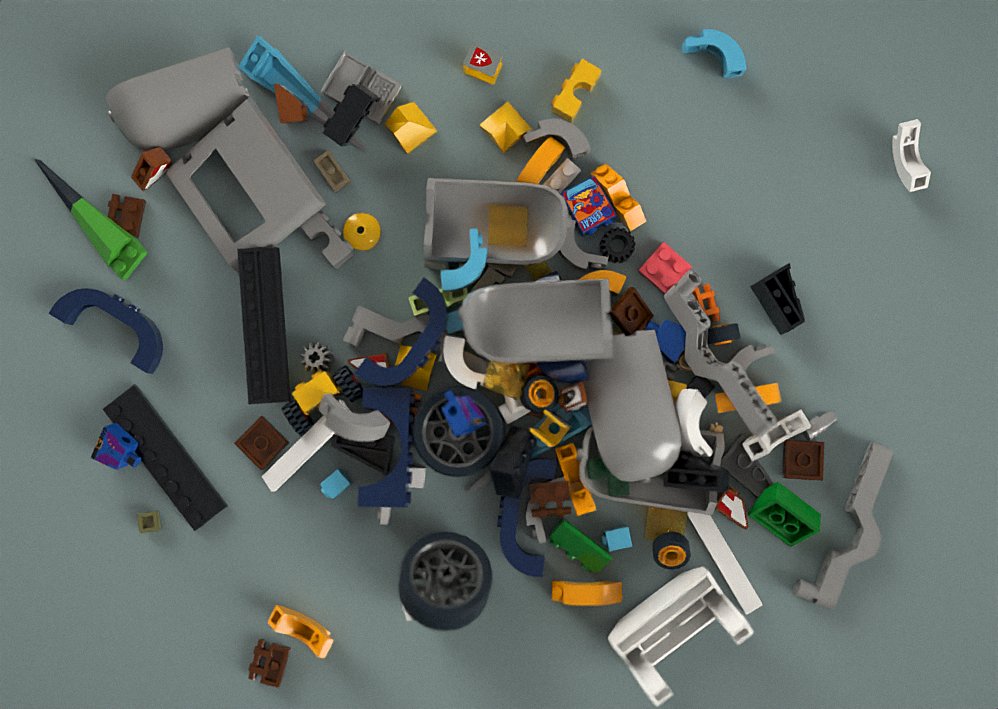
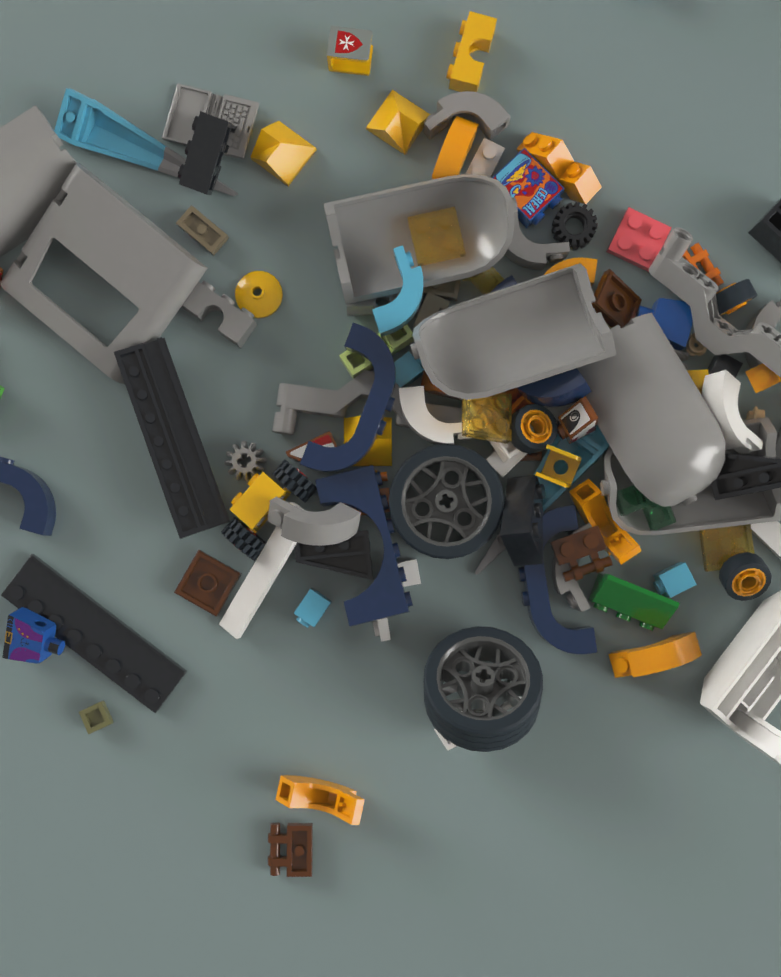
camera: 10 degrees left, 0 degrees up
dark orange slope [274,84,309,124] -> none
blue torso [442,389,488,436] -> none

